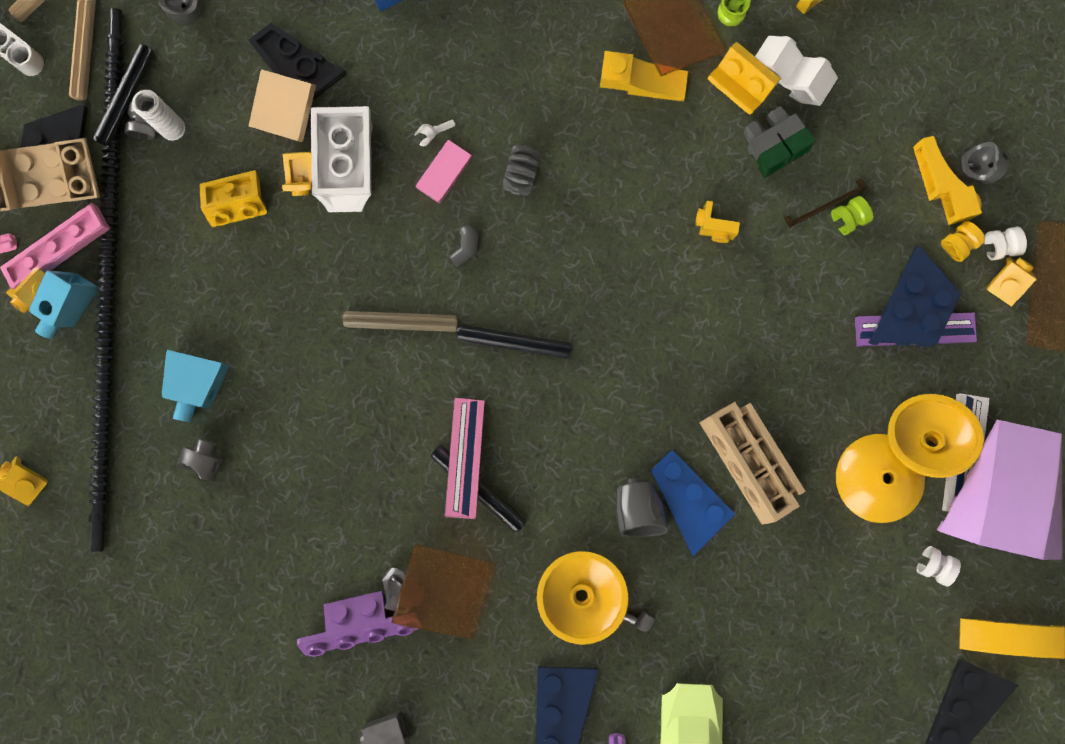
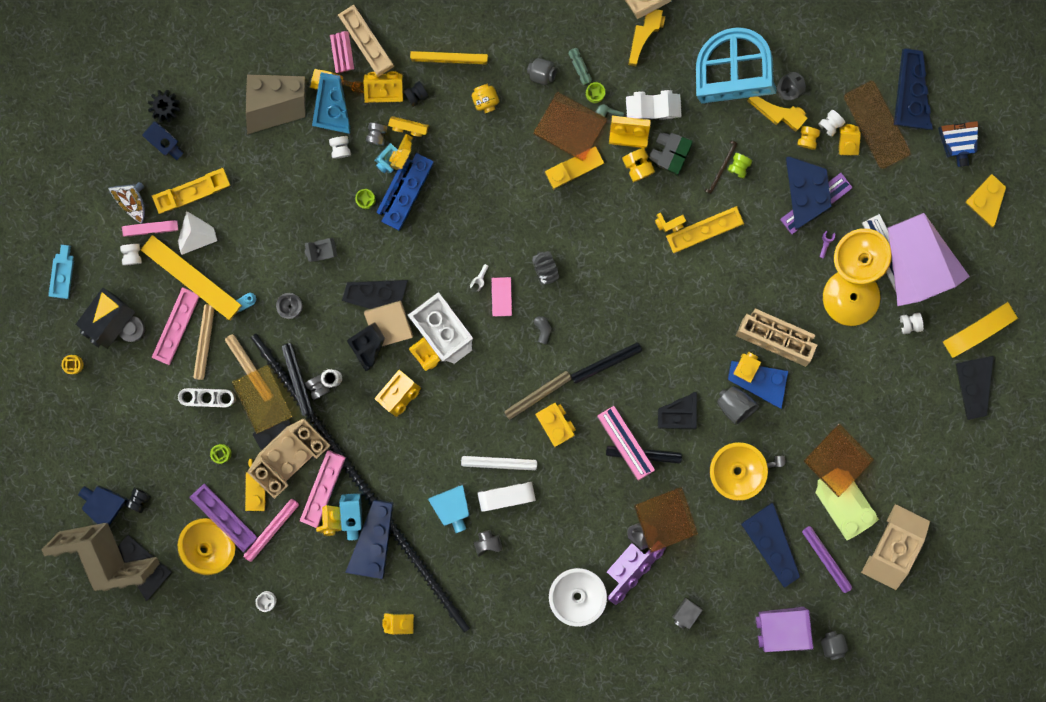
camera: 35 degrees left, 5 degrees up
none -> clear yellow piece [232,365,292,434]
none -> dark blue wing [345,500,394,579]
none -> black wing [347,322,385,371]
none -> white axle [461,456,537,470]
none -> white beam [478,482,536,512]
none -> yellow bracket [536,403,576,447]
none -> white dish [549,568,607,626]
none -> sand green hand [596,104,624,117]
none -> yellow wheel [622,148,655,182]
none -> black wing [658,392,697,430]
none -> yellow tile [666,206,744,254]
none -> medium azure window [696,28,776,104]
none -> yellow bracket [733,352,761,383]
none -> clear orange piece [804,423,874,497]
none -> medium lavender hand [820,231,835,258]

